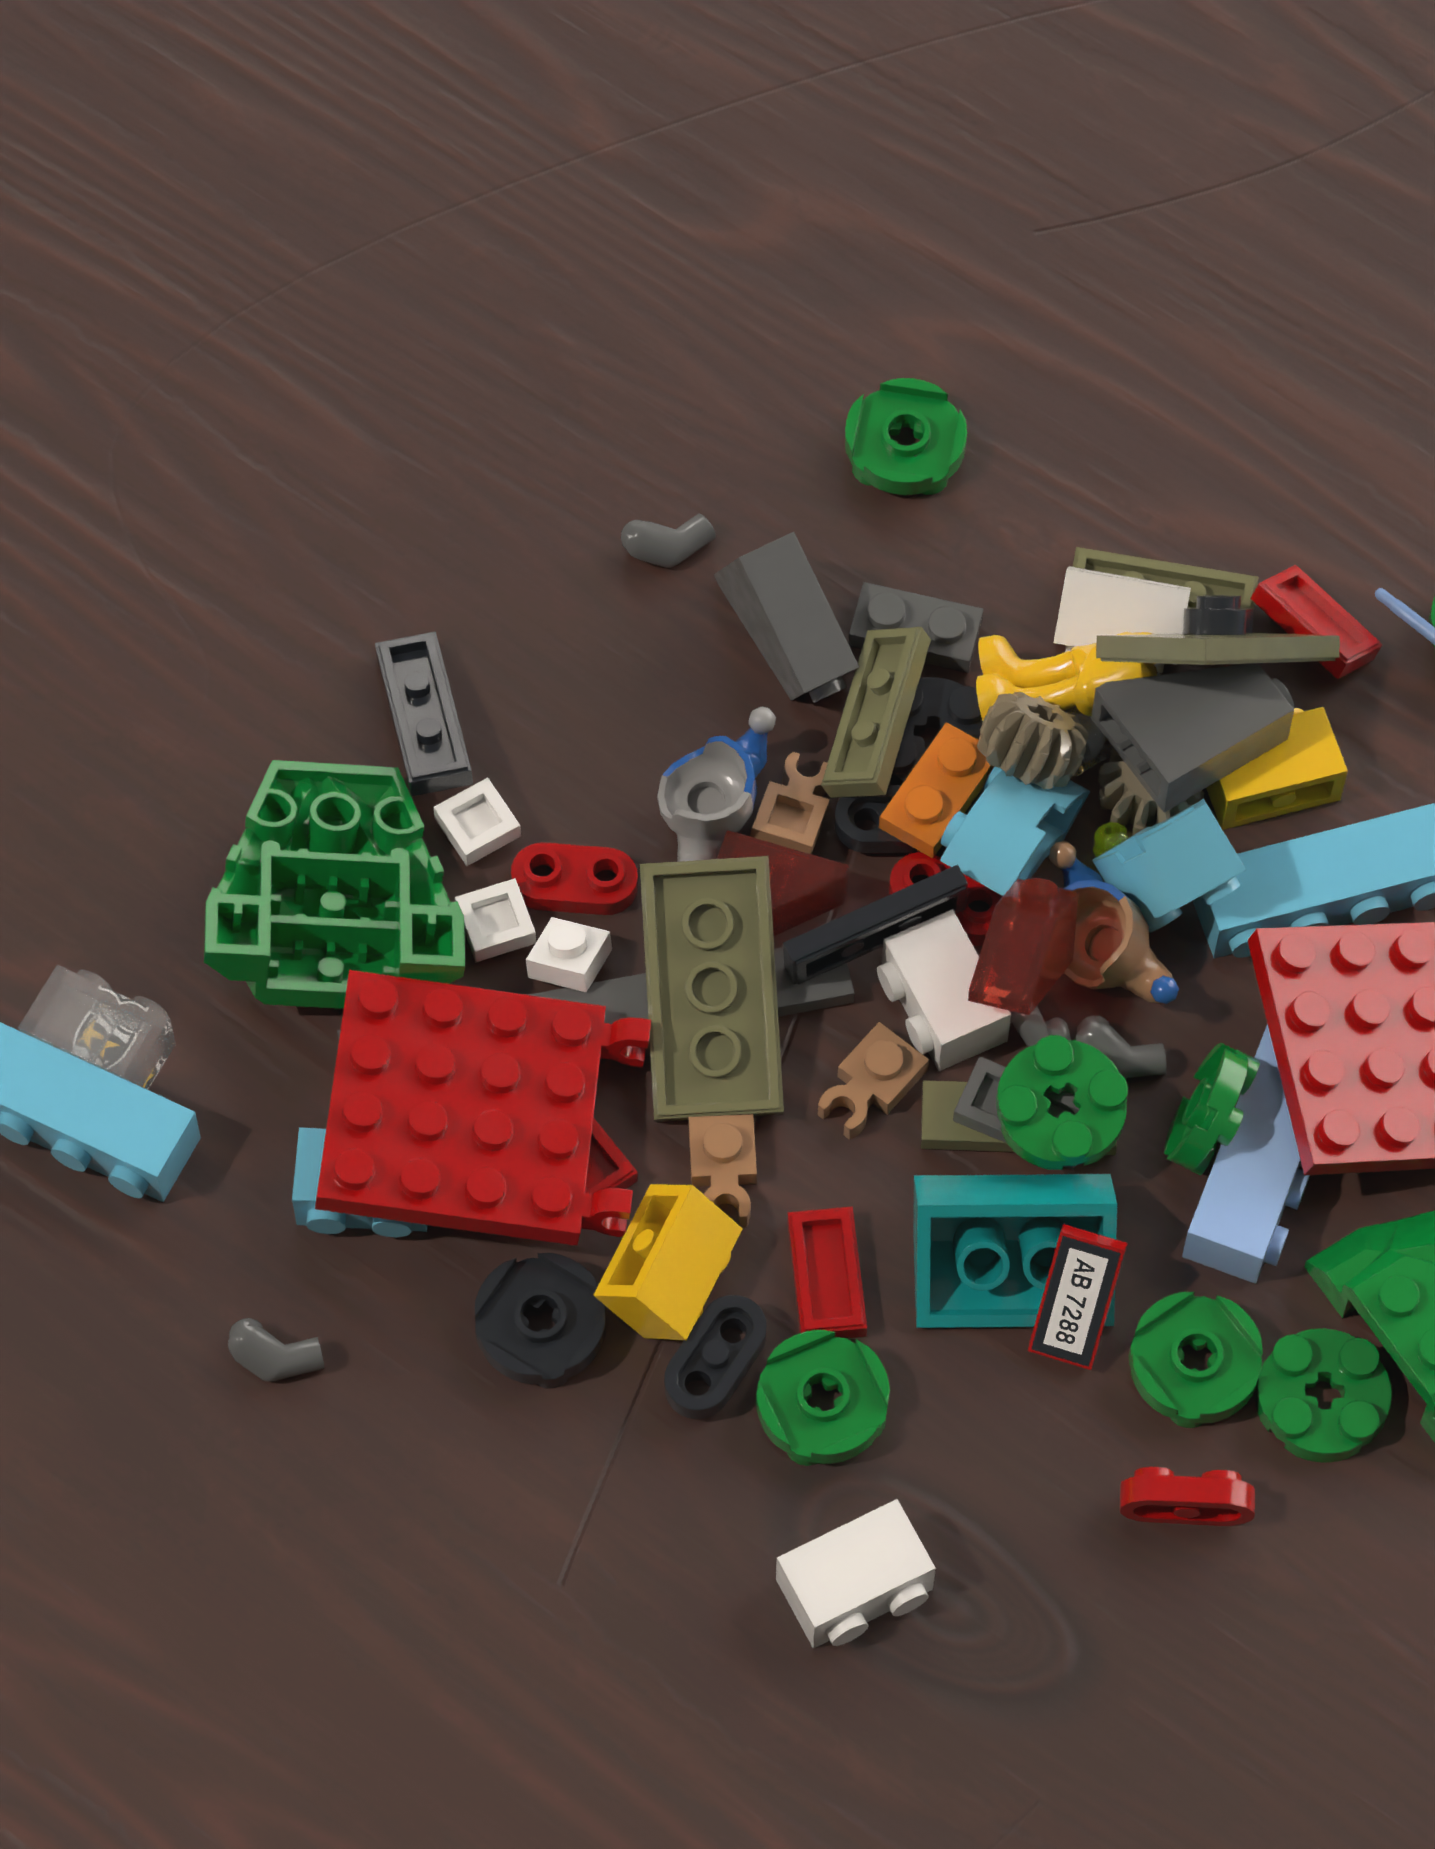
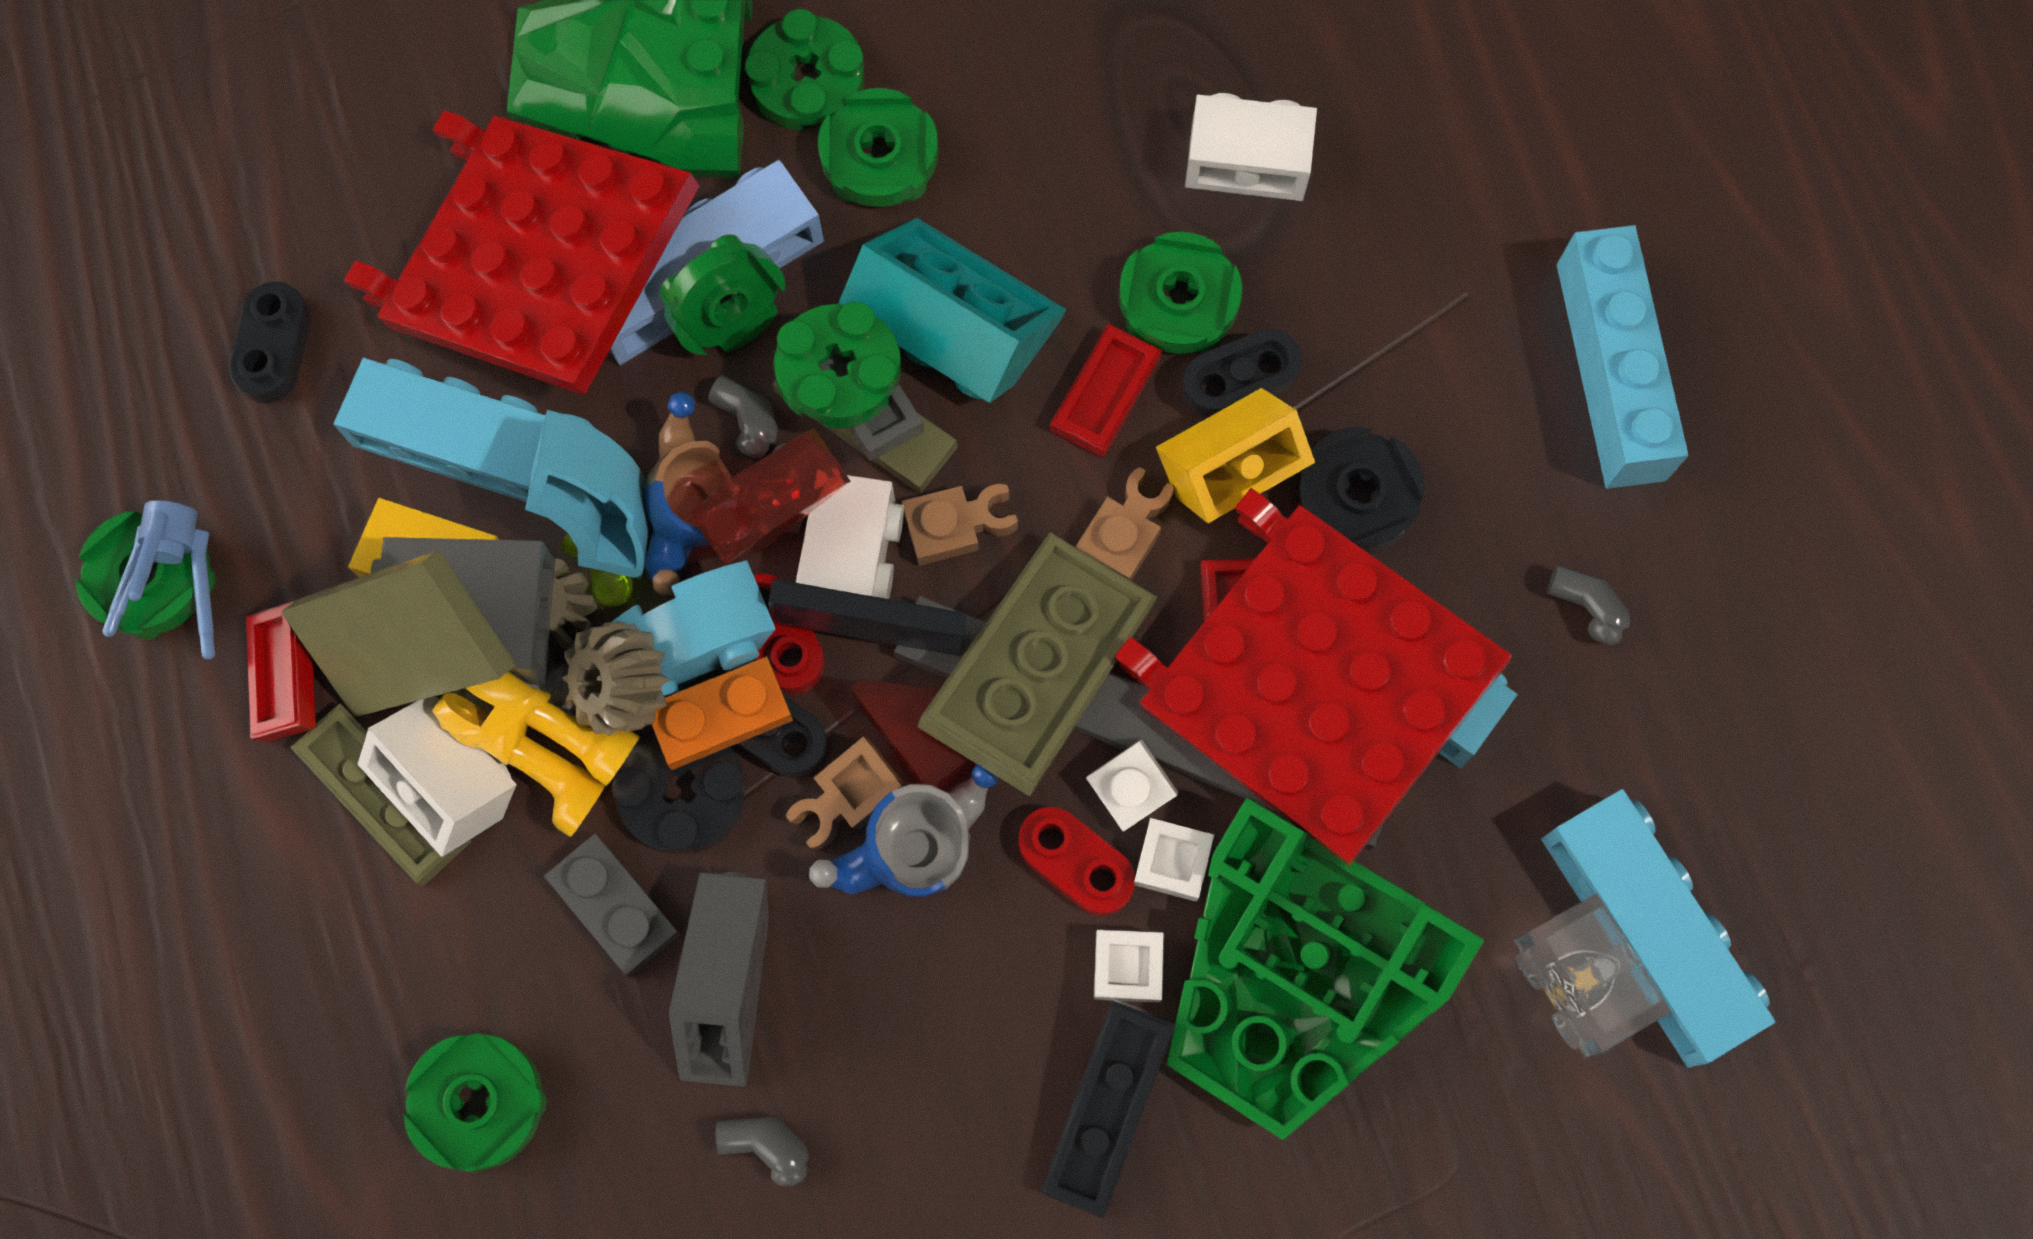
camera: 145 degrees left, 10 degrees up
olive tile [821,627,931,798] -> none
tile [1027,1224,1128,1370] -> none
red plate [1120,1467,1255,1526] -> none
black plate [1183,595,1253,635] -> none
none -> medium azure brick [1557,225,1689,489]

